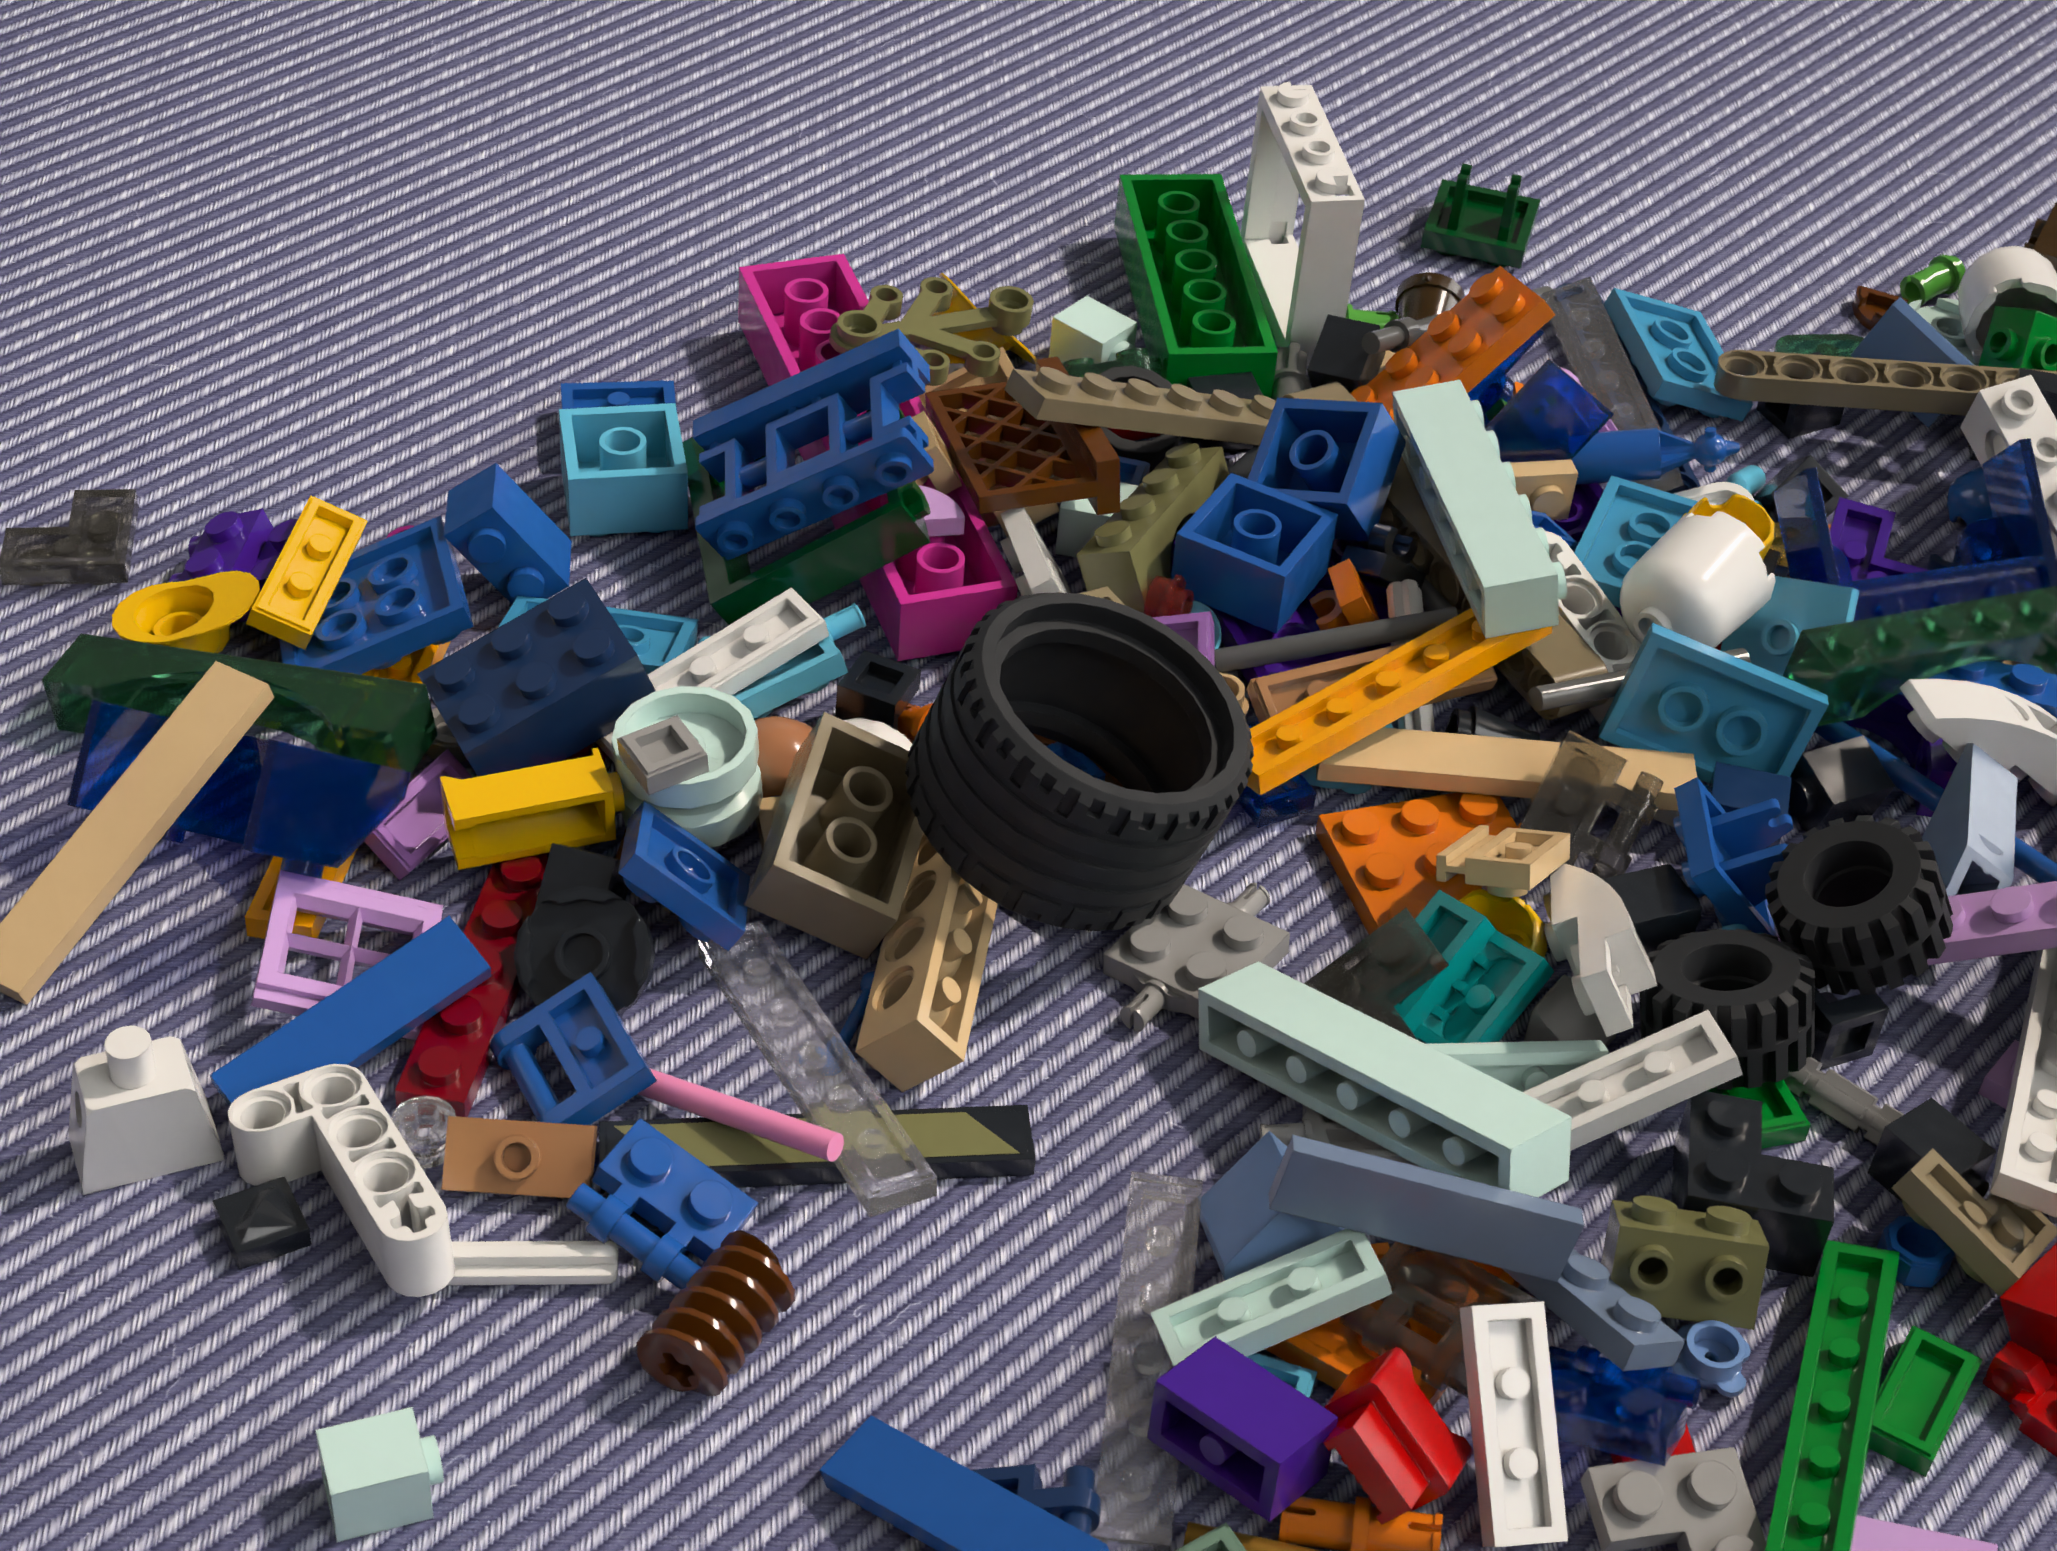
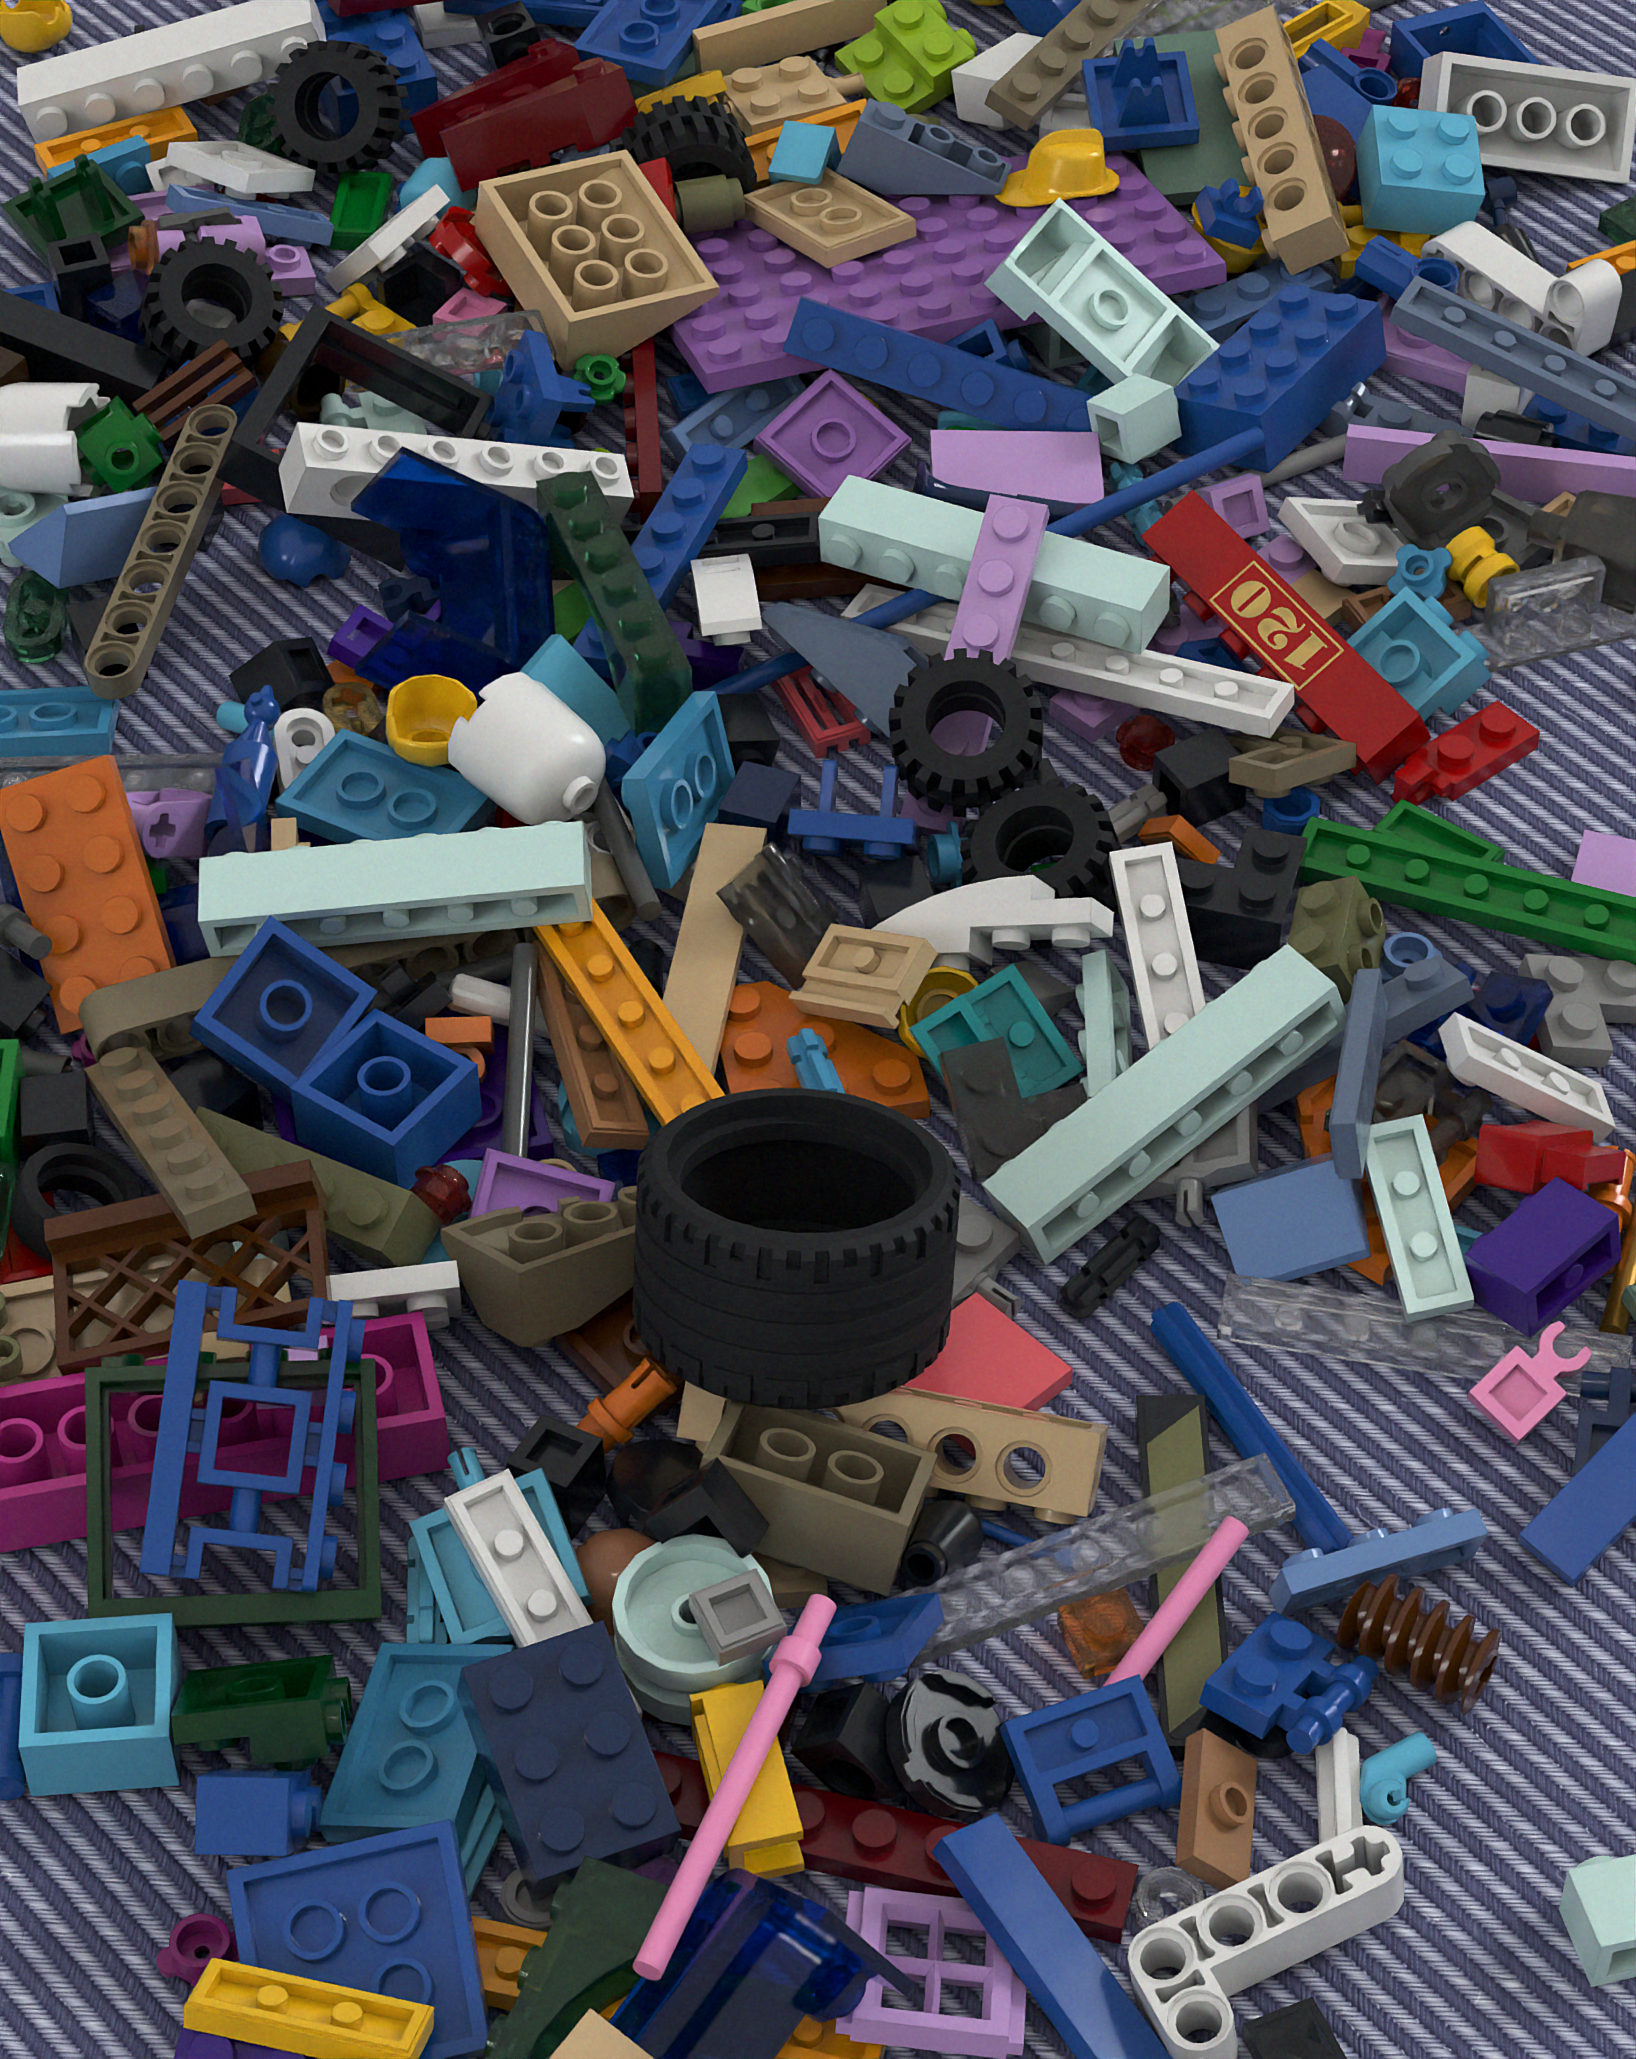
camera: 80 degrees left, 5 degrees up
none -> dark green plate [171,1654,353,1771]
none -> bright pink bar [633,1594,837,1981]
none -> black panel [644,1457,770,1559]
none -> dark azure axle [786,1028,846,1094]
none -> black cone [901,1500,983,1587]
none -> coral tile [902,1292,1073,1459]
none -> clear orange plate [1057,1587,1144,1680]
none -> black axle [1059,1216,1161,1319]
none -> clear red plate [1116,715,1175,771]
none -> orange tile [1137,815,1221,864]
none -> blue axle [1151,1302,1354,1555]
none -> medium blue plate [1268,1508,1488,1617]
none -> medium azure arm [1359,1731,1437,1825]
none -> bright pink plate [1467,1321,1592,1446]

